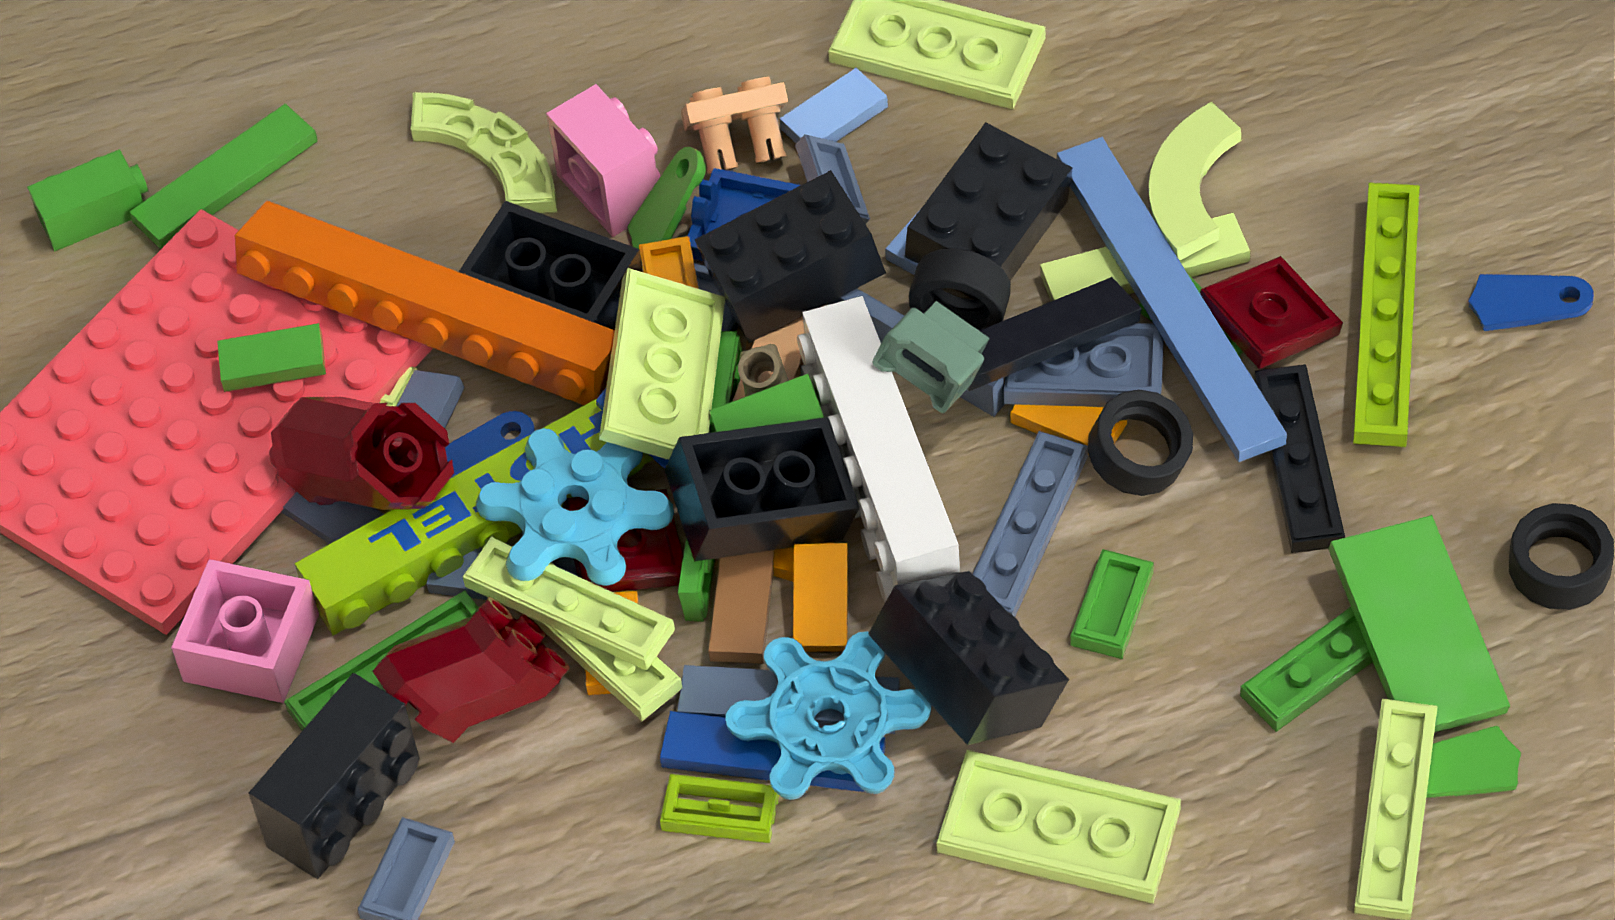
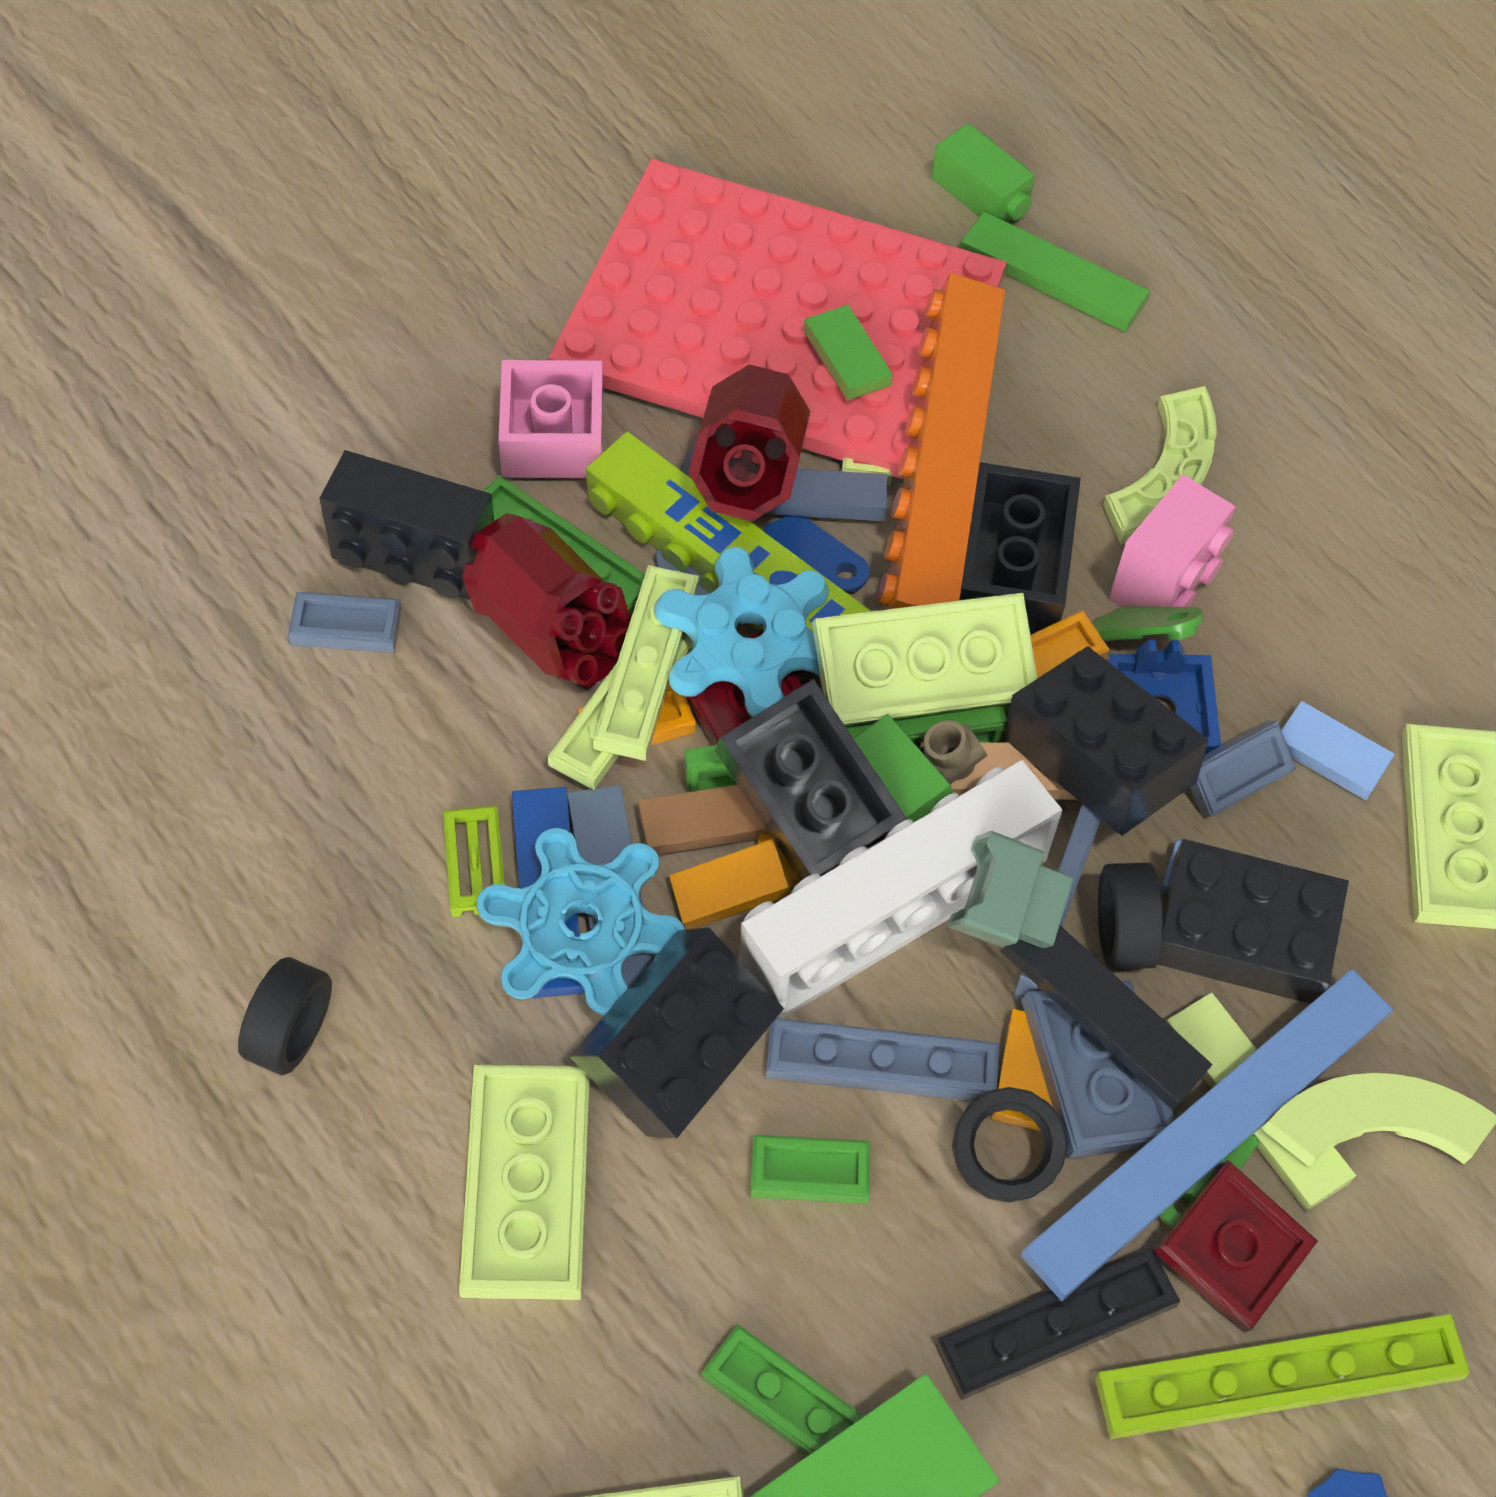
camera: 65 degrees right, 5 degrees up
light nougat plate [681,76,788,174] -> none

